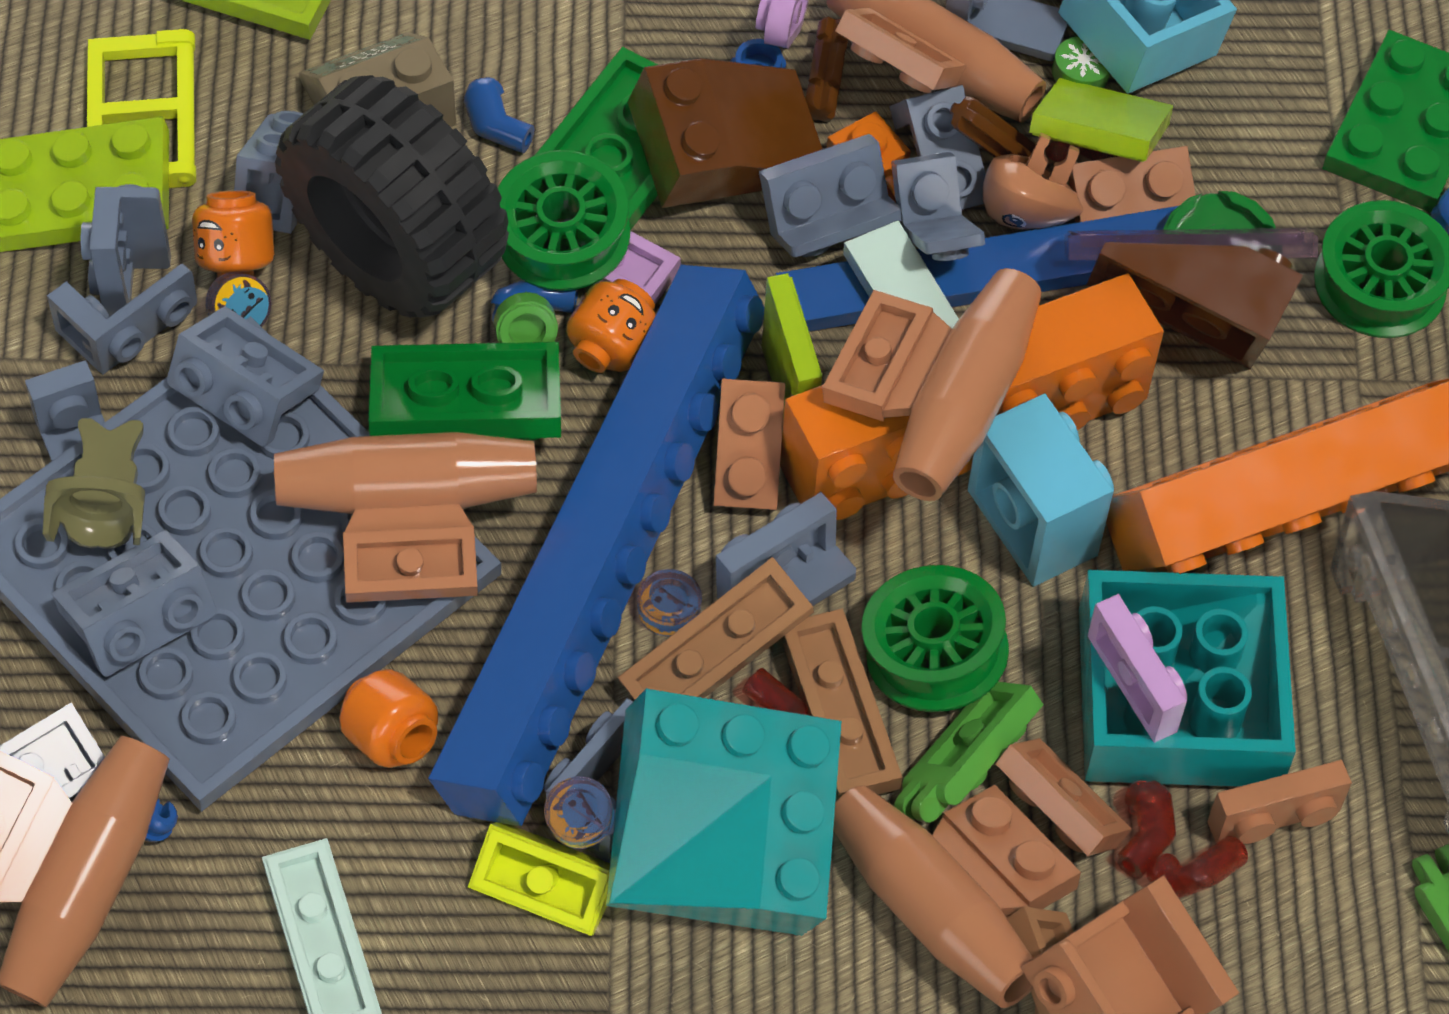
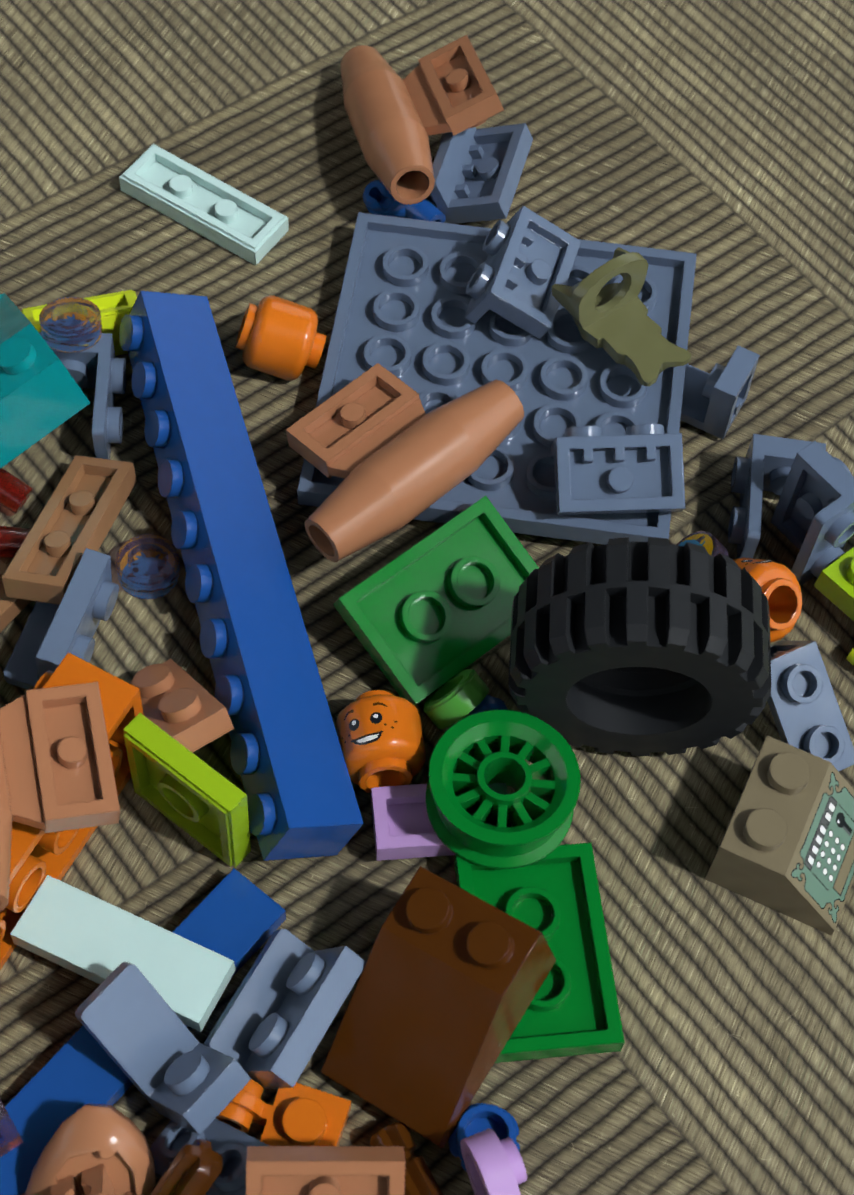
camera: 140 degrees right, 0 degrees up
blue arm [464,77,535,153] -> none

